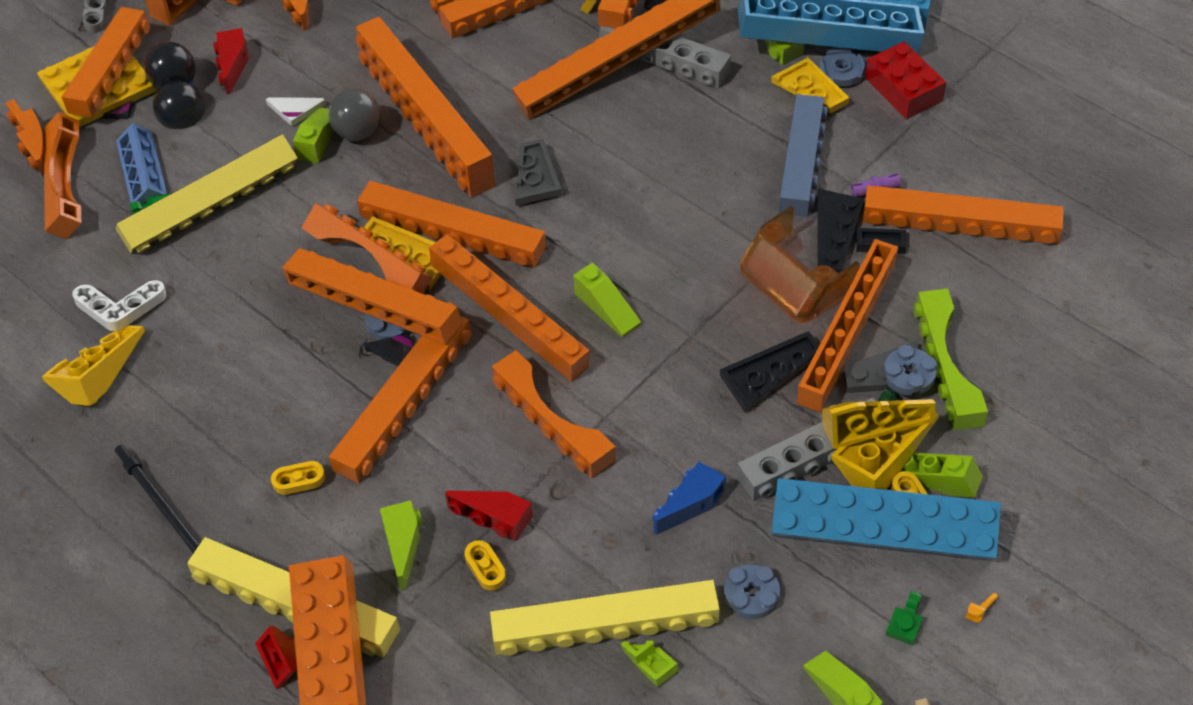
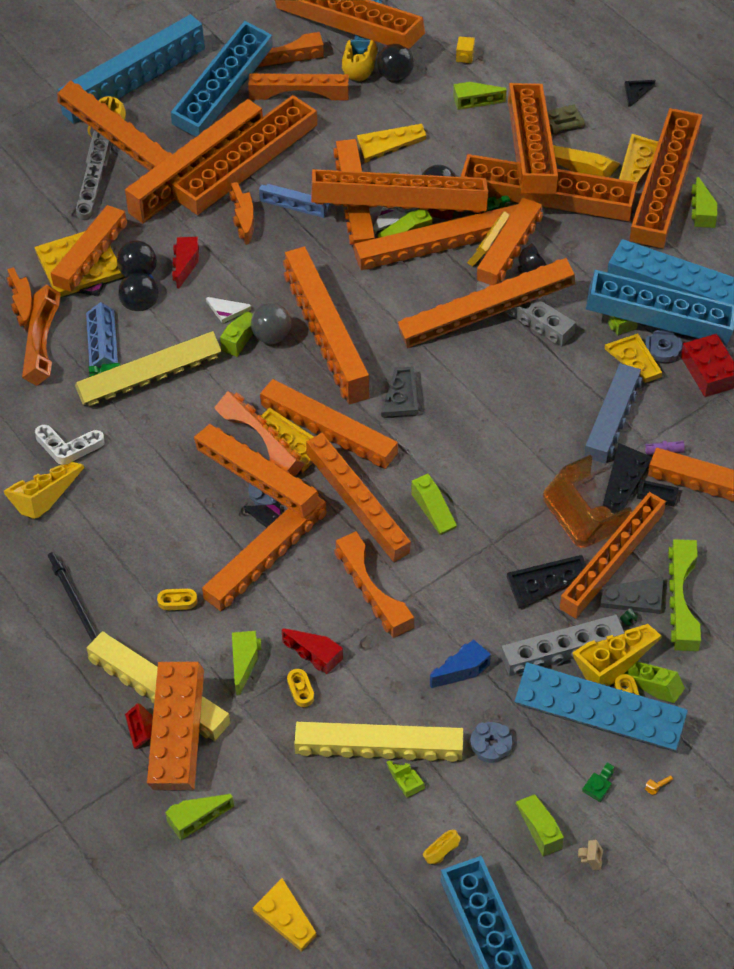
camera: 10 degrees right, 0 degrees up
yellow wedge [822,399,936,449] -> none
sand blue plate [883,345,937,395] -> none

